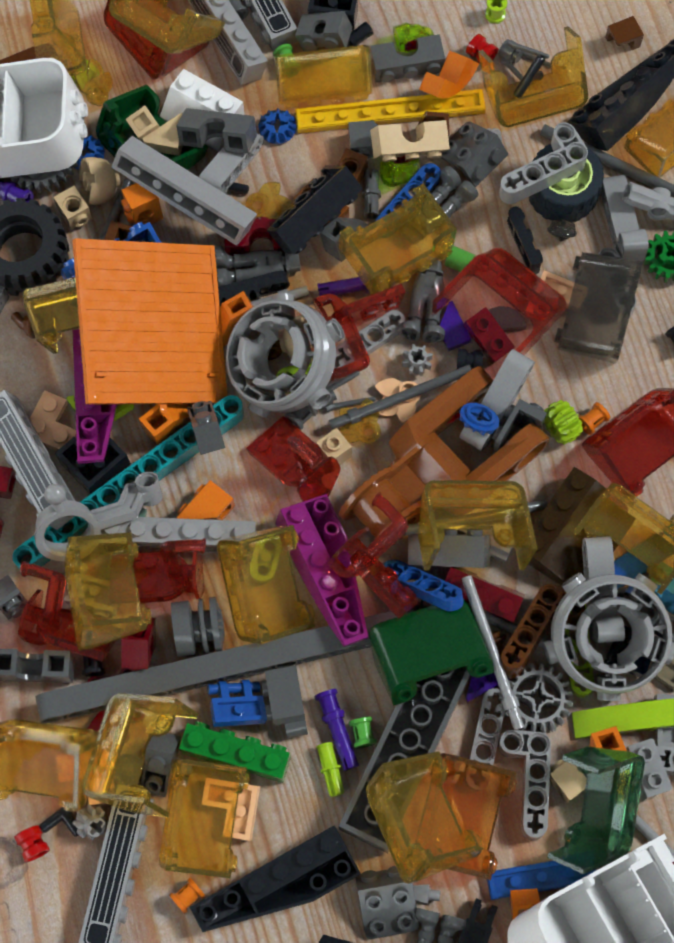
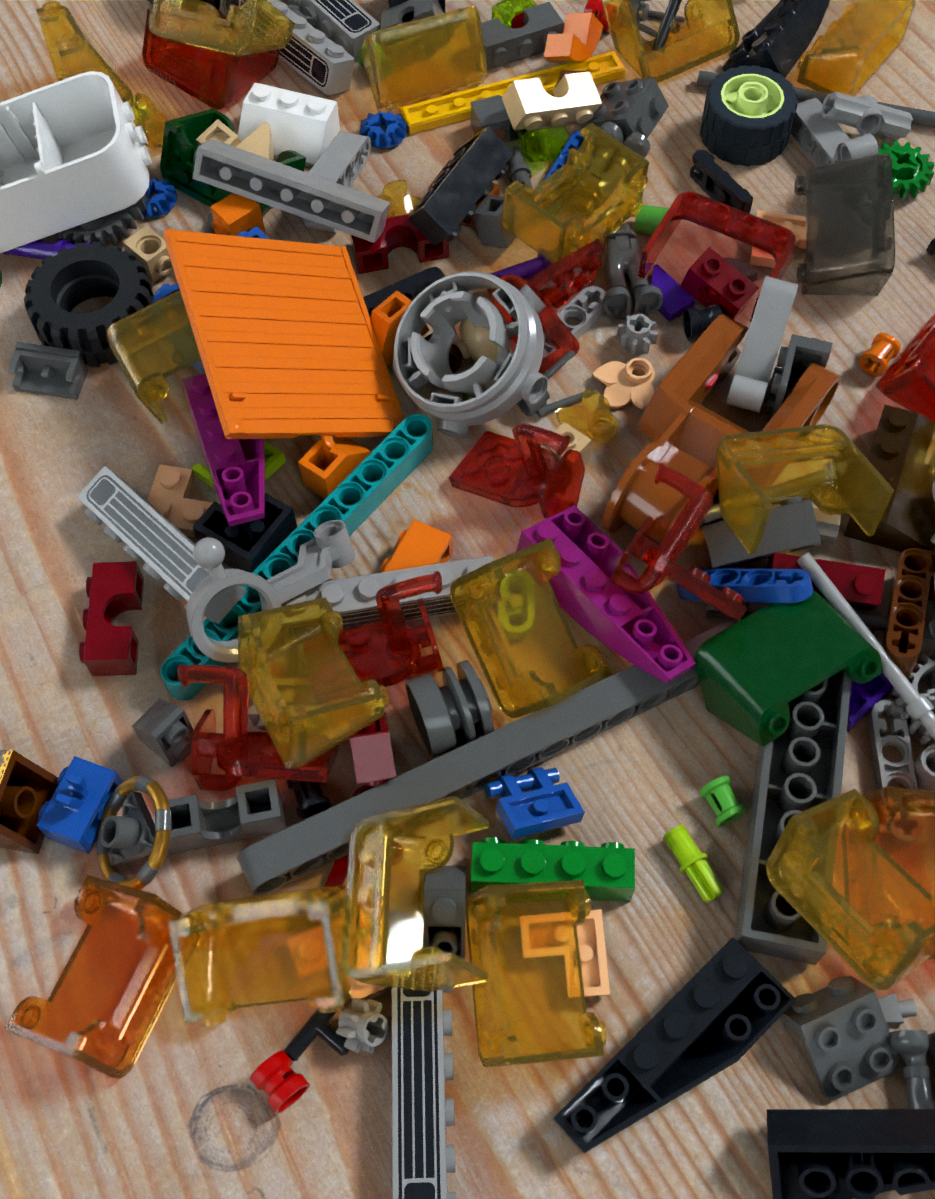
camera: 15 degrees left, 10 degrees down
reddish brown plate [11,312,42,339] -> none
tan cylinder [79,157,120,205] -> none
orange bush [169,877,205,914] -> none
dark grey arch [176,108,257,153] -> none
dark grey slope [187,401,225,455] -> none
dark grey piece [215,246,300,287] -> none
dark grey hinge [261,665,308,738] -> none
dark grey bush [285,404,318,431] -> none
dark purple pin [314,689,360,771] -> none
dark grey bar [329,365,471,430] -> none
blue gear [459,403,499,435] -> none
light grey beam [499,122,588,204] -> none
lime gear [544,400,583,445] -> none
clear smoke hat [547,218,577,241] -> none

